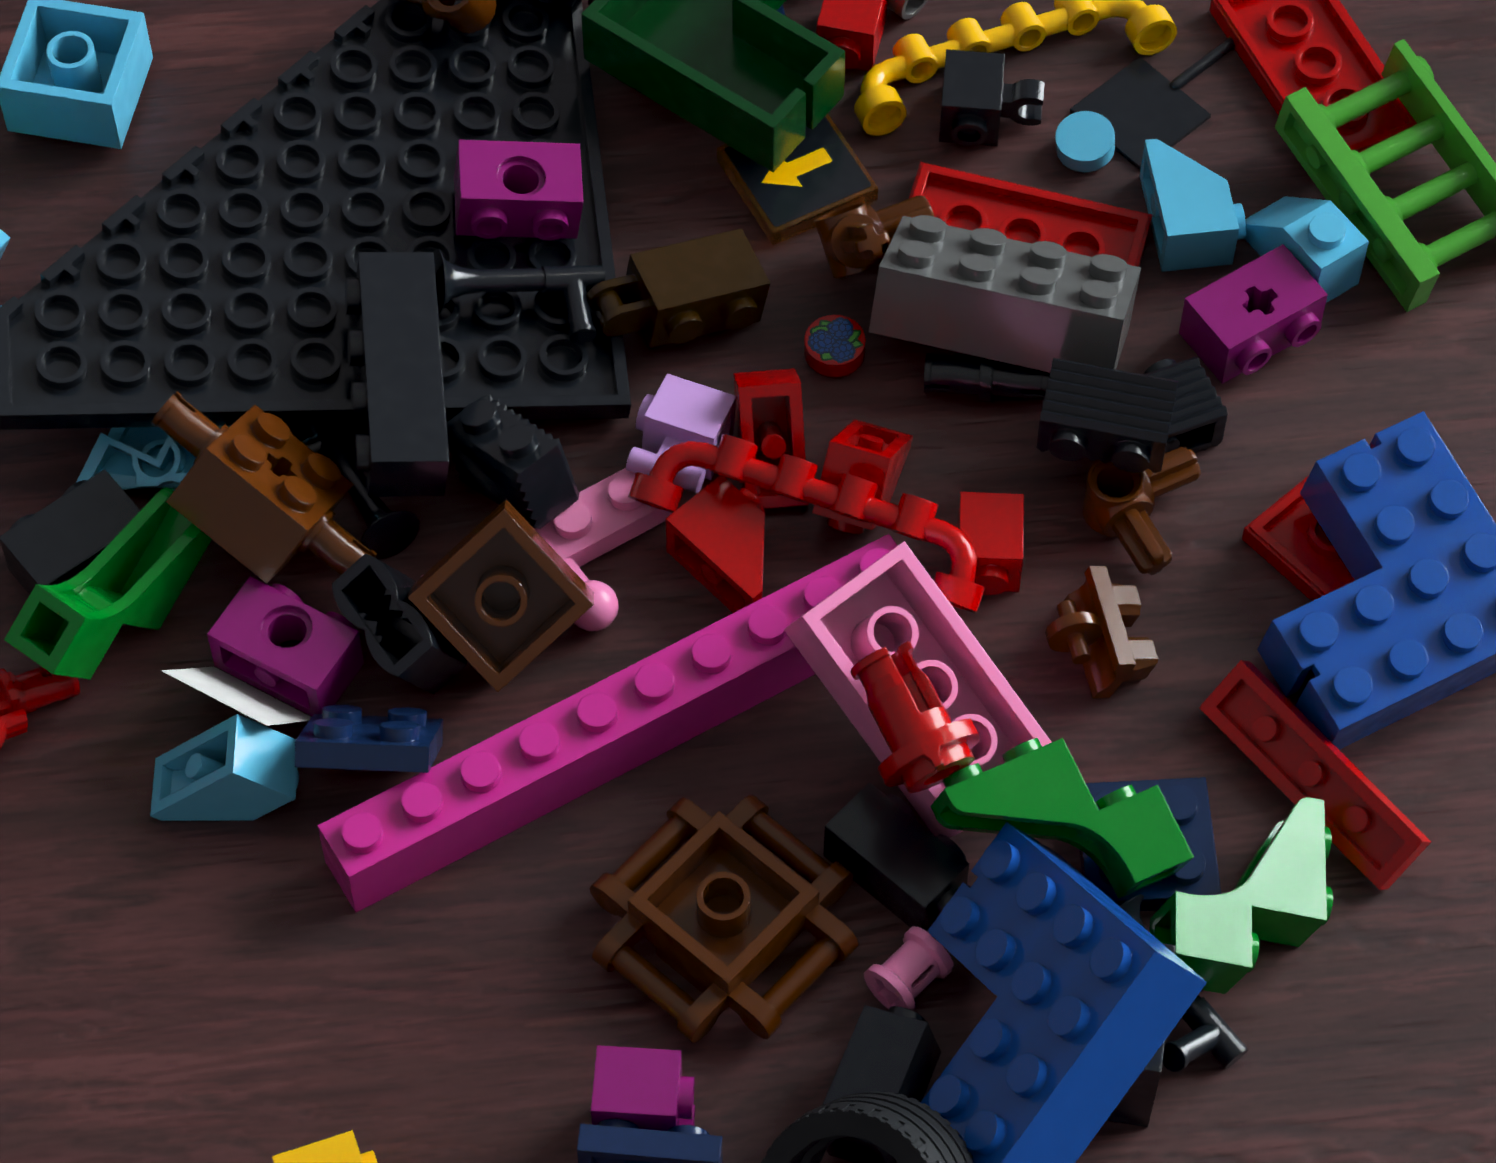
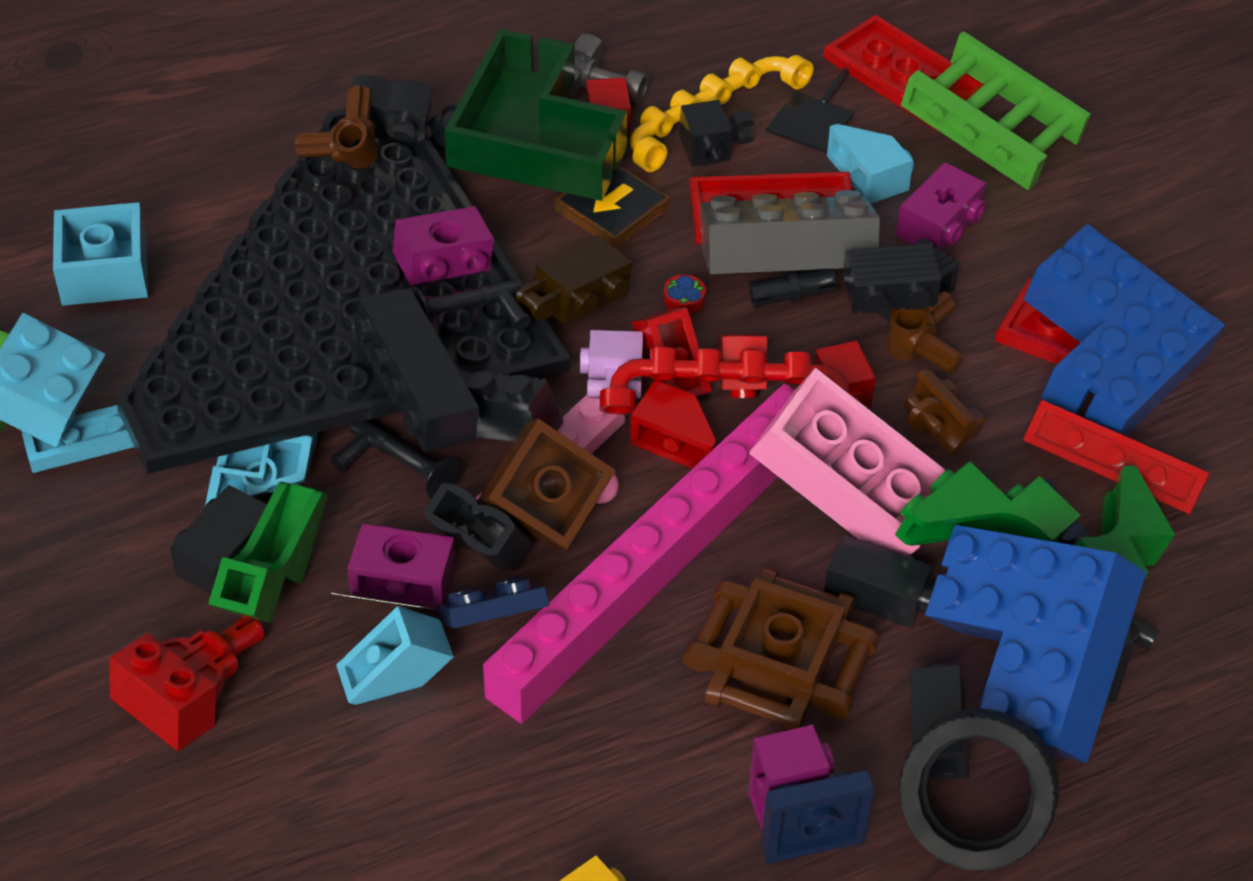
camera: 20 degrees left, 10 degrees down
reddish brown brick [151,391,377,583] -> none
reddish brown axle [814,195,934,278] -> none
red piece [850,641,980,793] -> none
bright pink bush [864,926,954,1010] -> none
medium azure tile [1055,111,1115,172] -> none
medium azure slope [1244,196,1369,303] -> none

